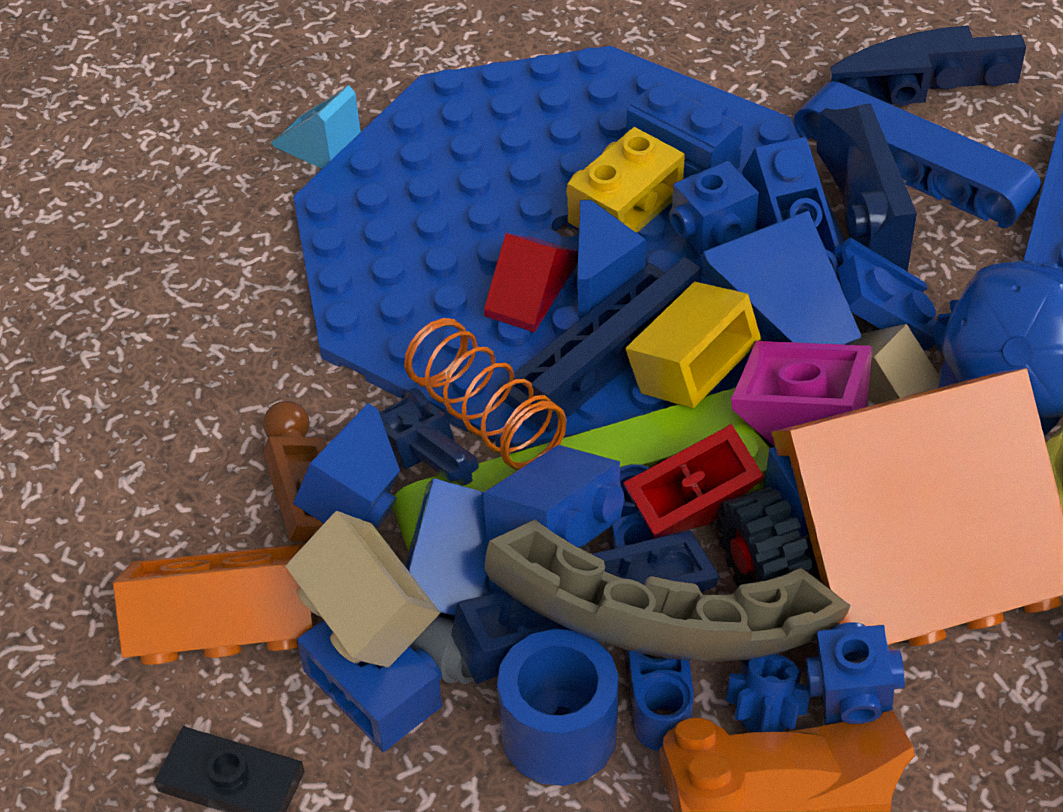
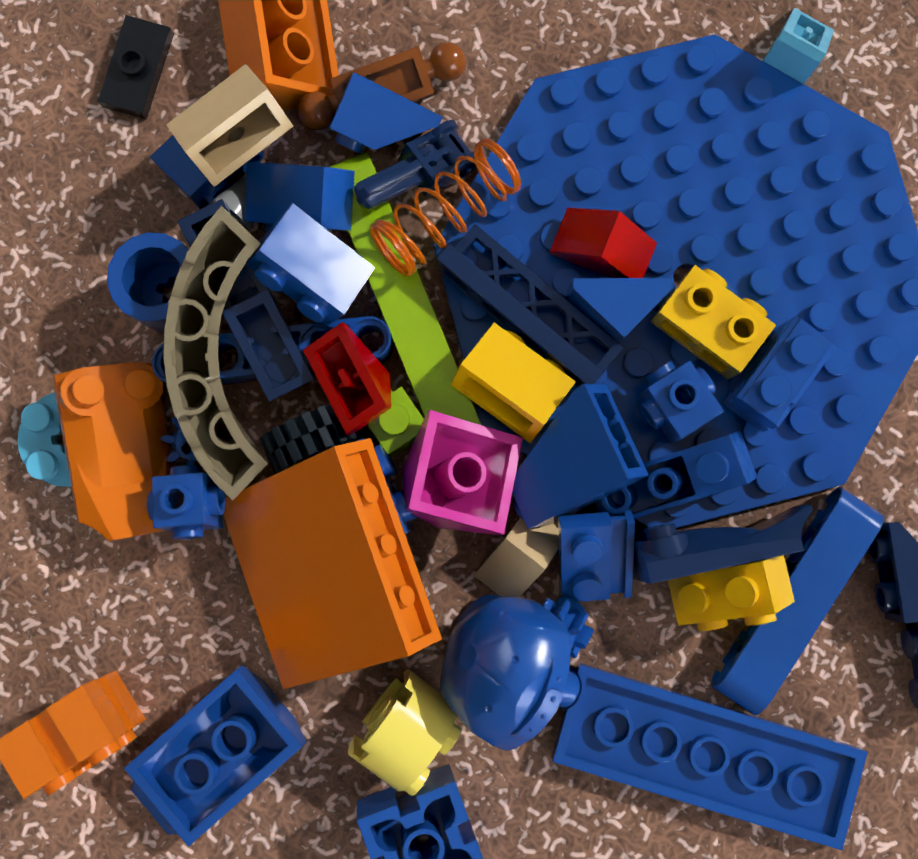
camera: 85 degrees right, 35 degrees up
none -> yellow brick [668,555,795,631]

